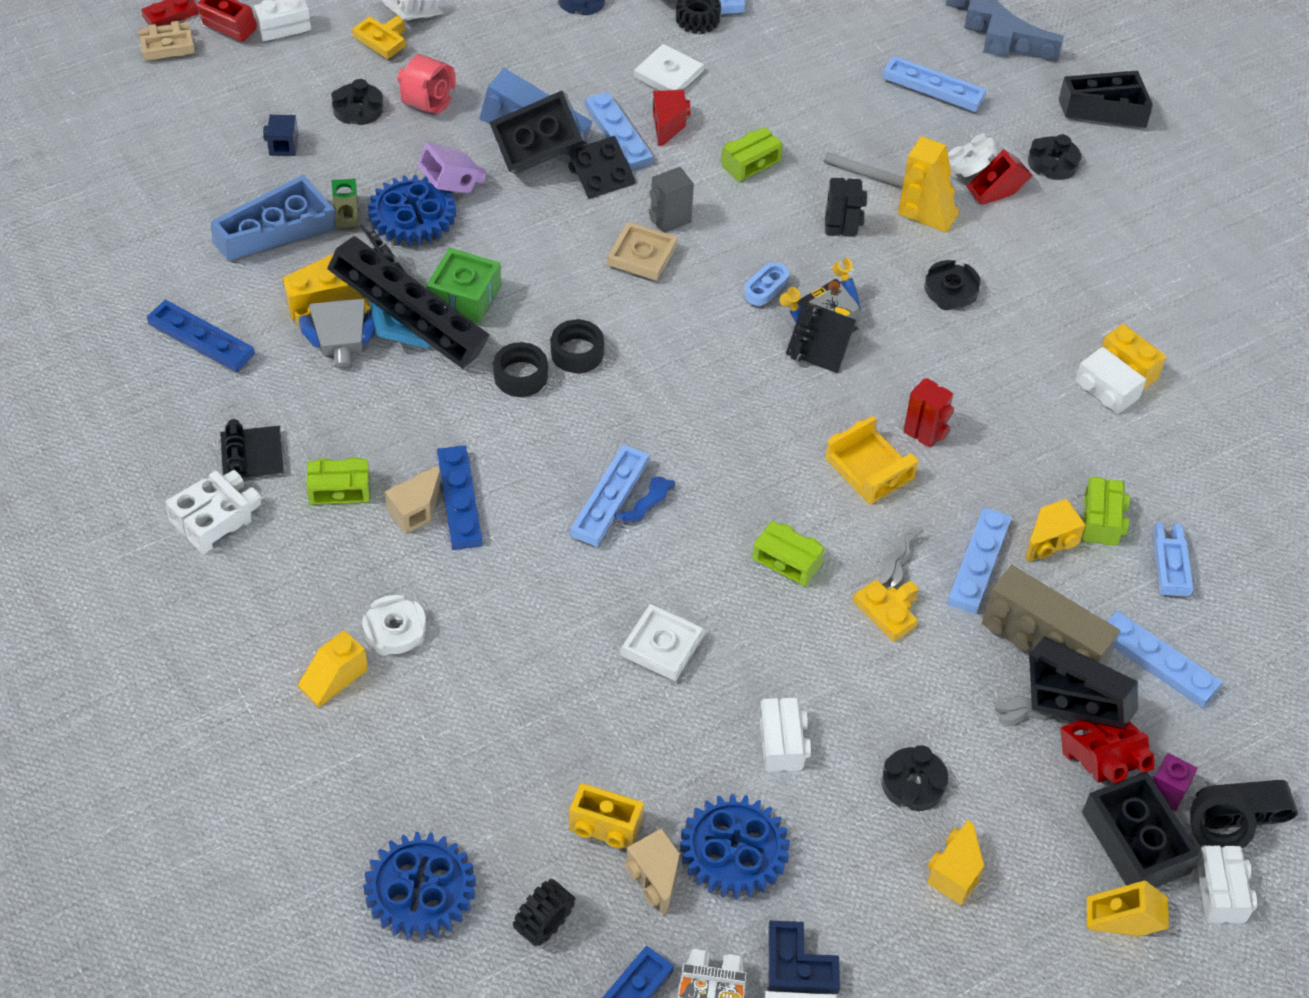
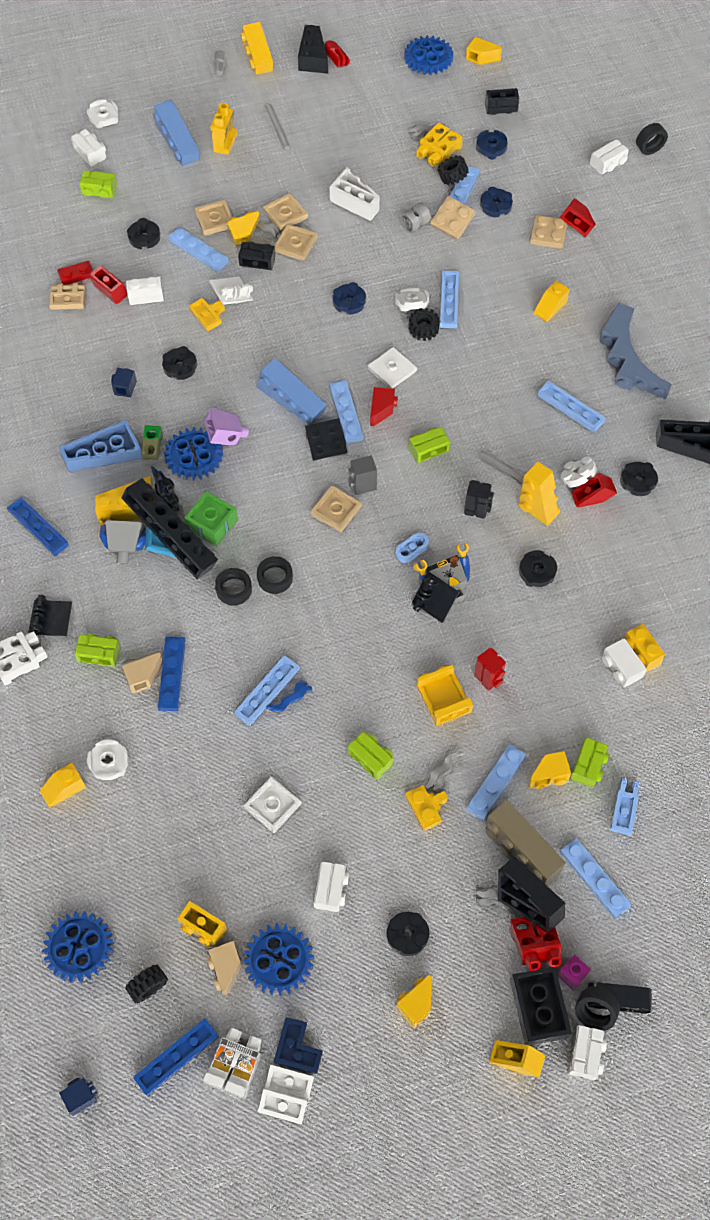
camera: 15 degrees right, 10 degrees up
coral brick [397,54,456,114] -> none
black brick [489,90,587,174] -> none

